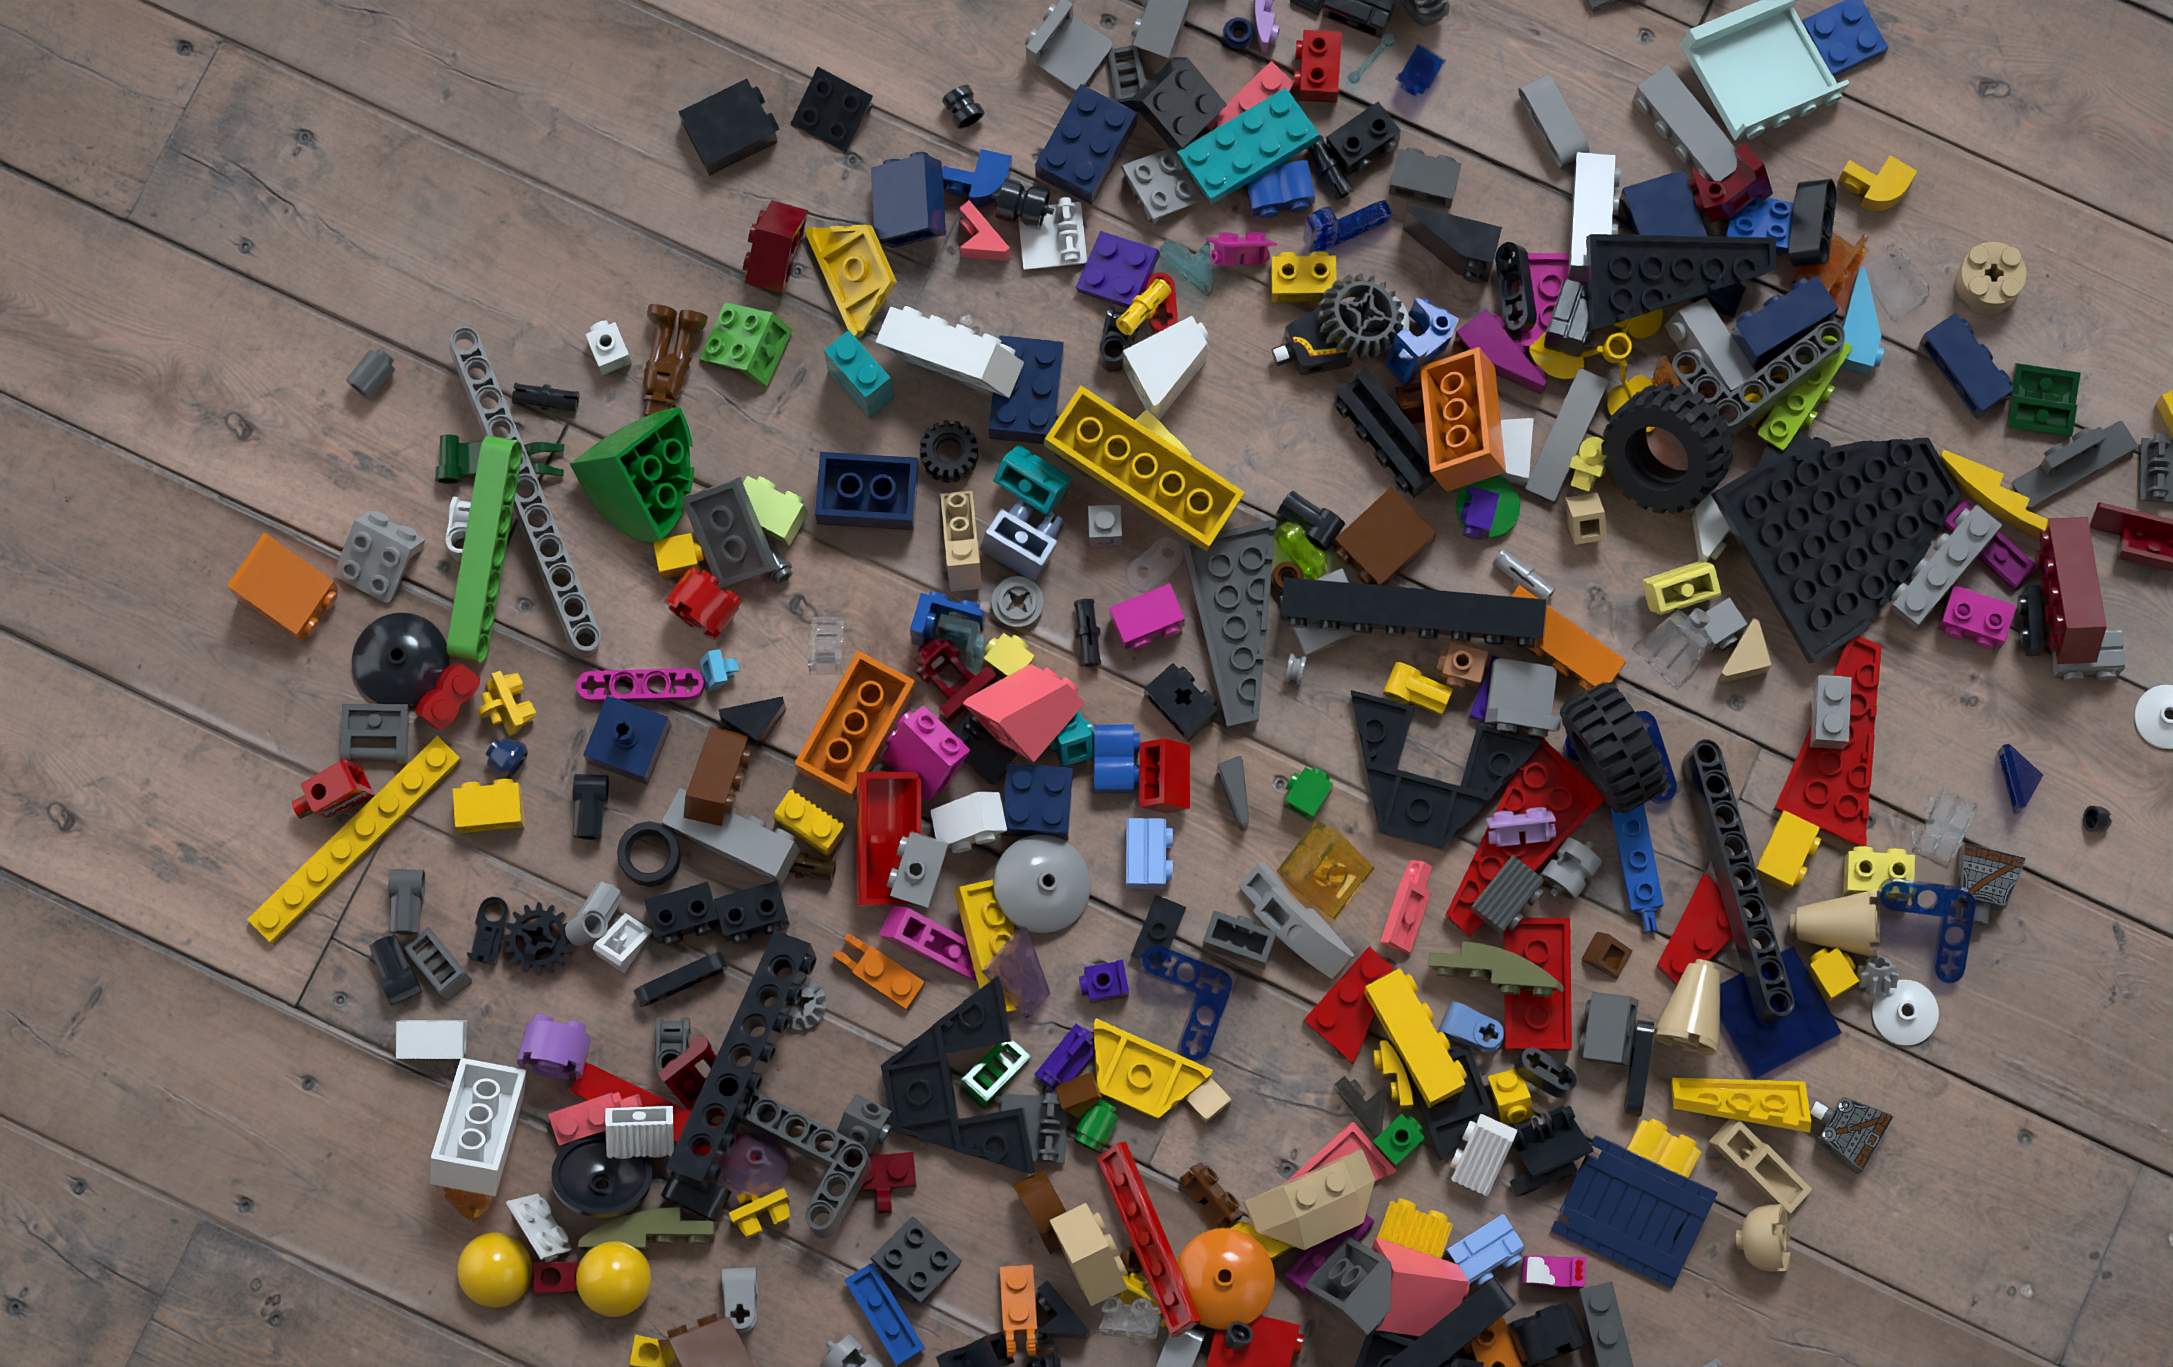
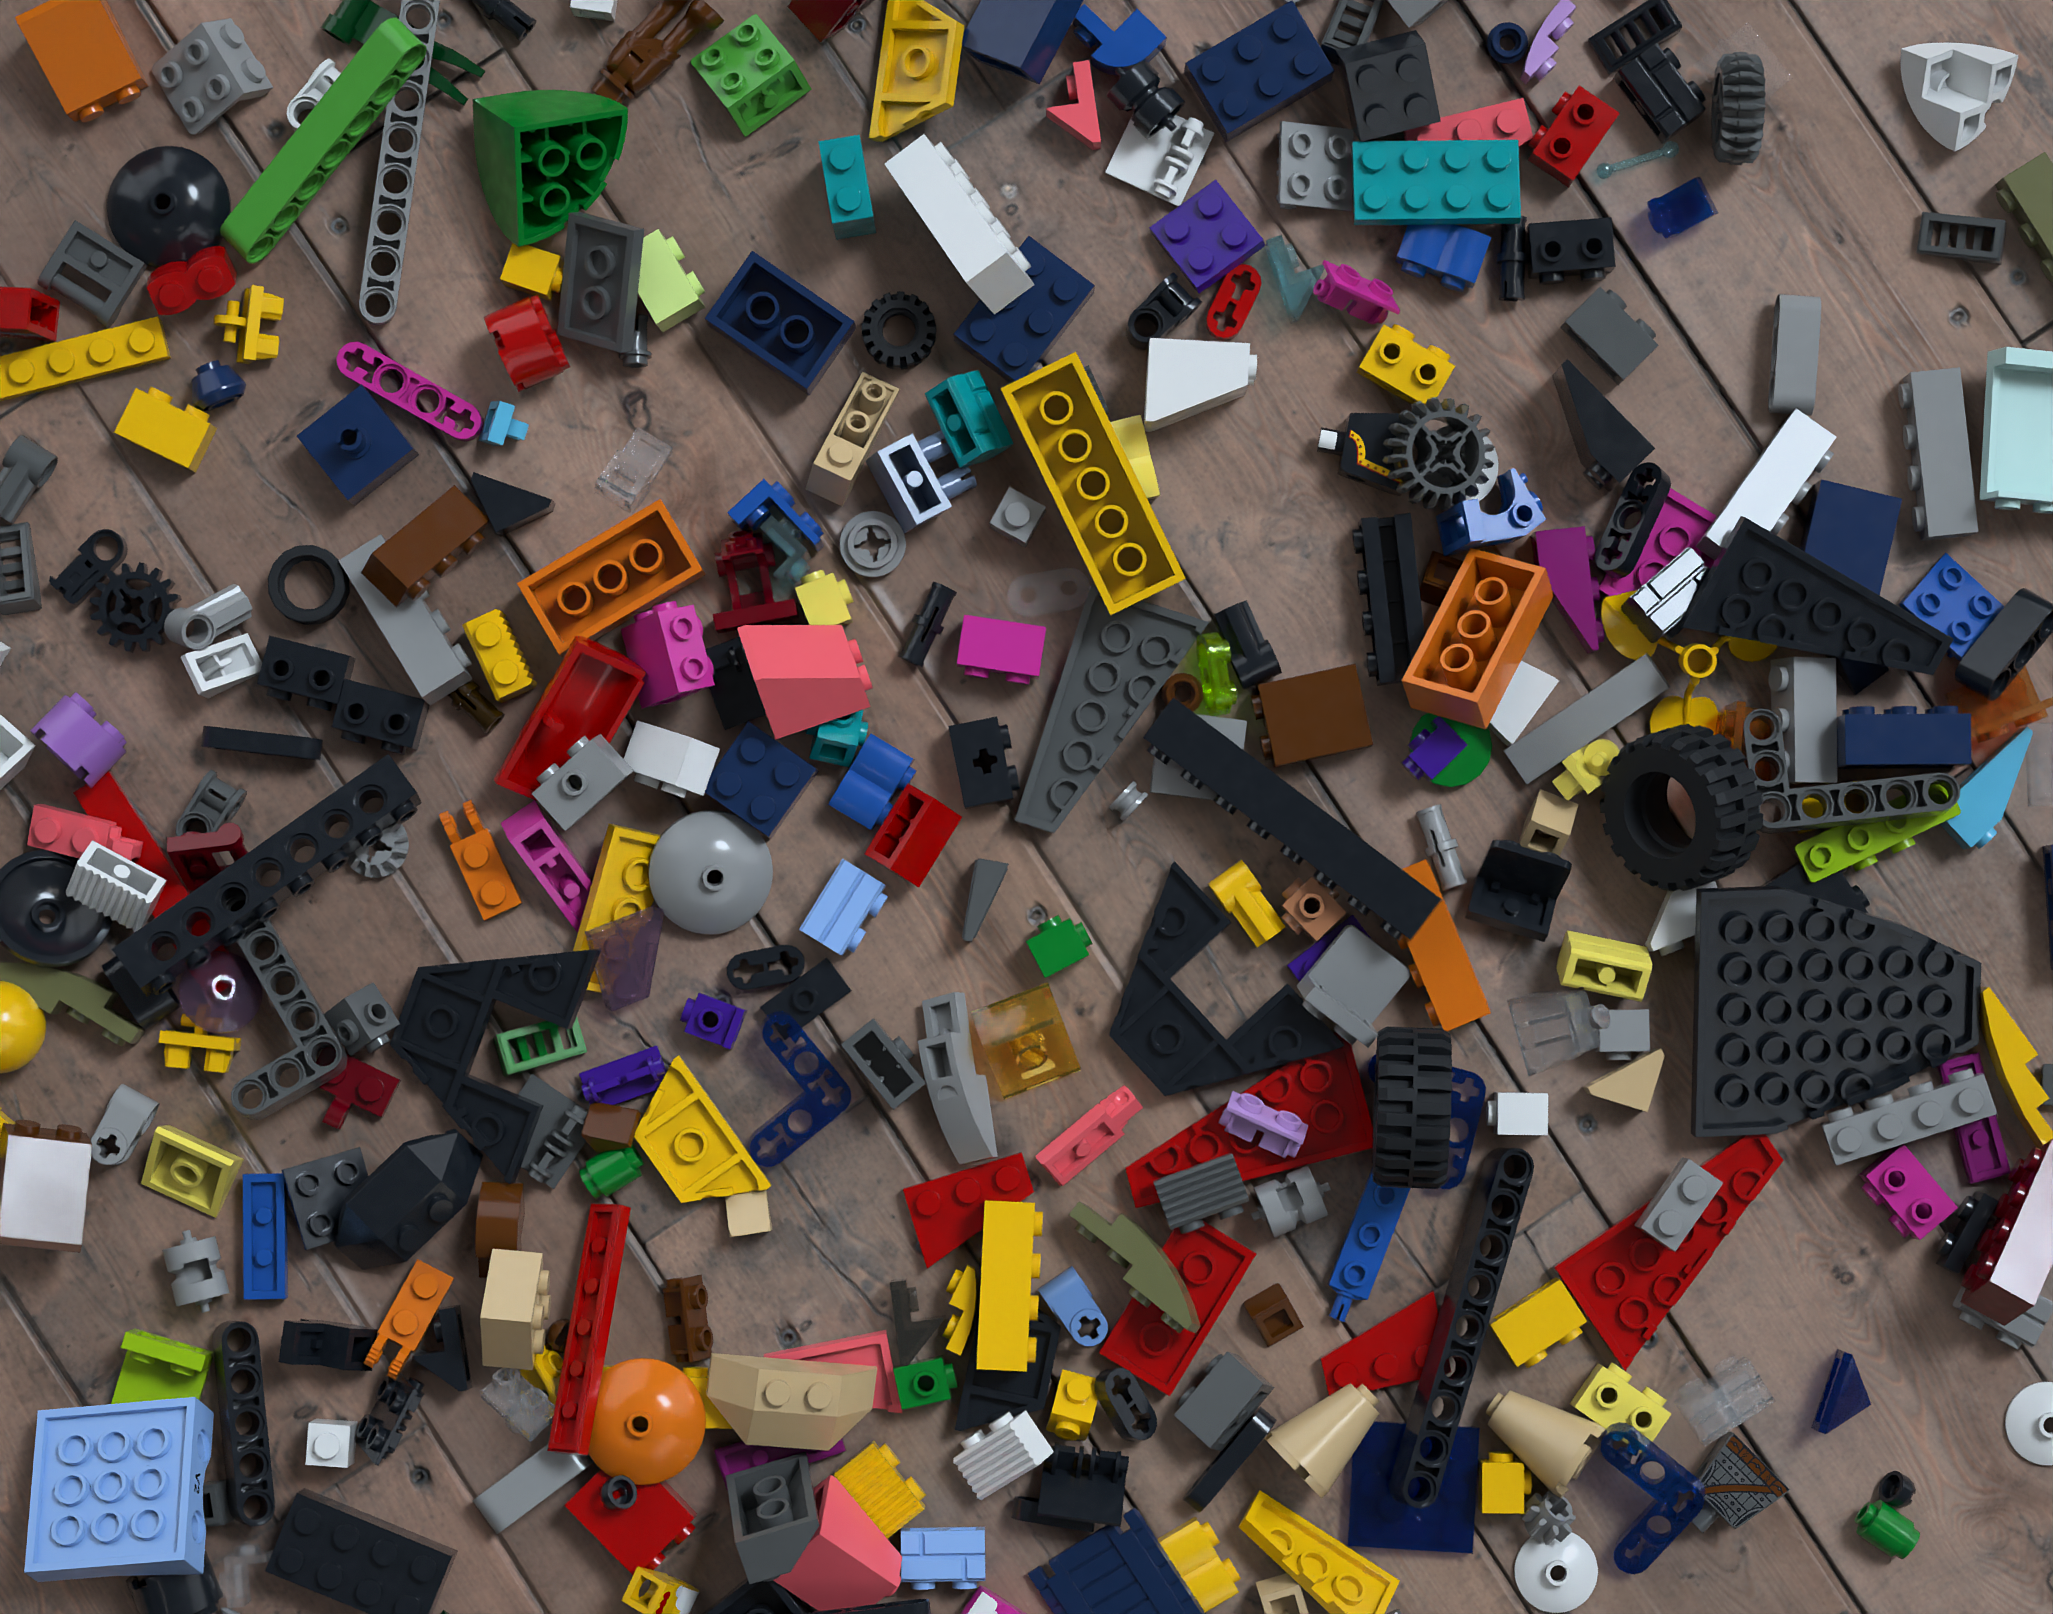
camera: 30 degrees right, 10 degrees up
black piece [573,774,609,840] -> none
yellow pin [1116,279,1171,335] -> none
clear blue beam [1303,200,1394,253] -> none
dark red tile [1689,143,1773,223] -> none
none -> light yellow slope [141,1125,244,1218]
none -> black wedge [334,1129,483,1270]
none -> black beam [727,945,805,990]
none -> black bracket [1465,840,1572,942]
none -> white brick [1486,1092,1548,1135]
none -> green brick [1855,1500,1920,1559]

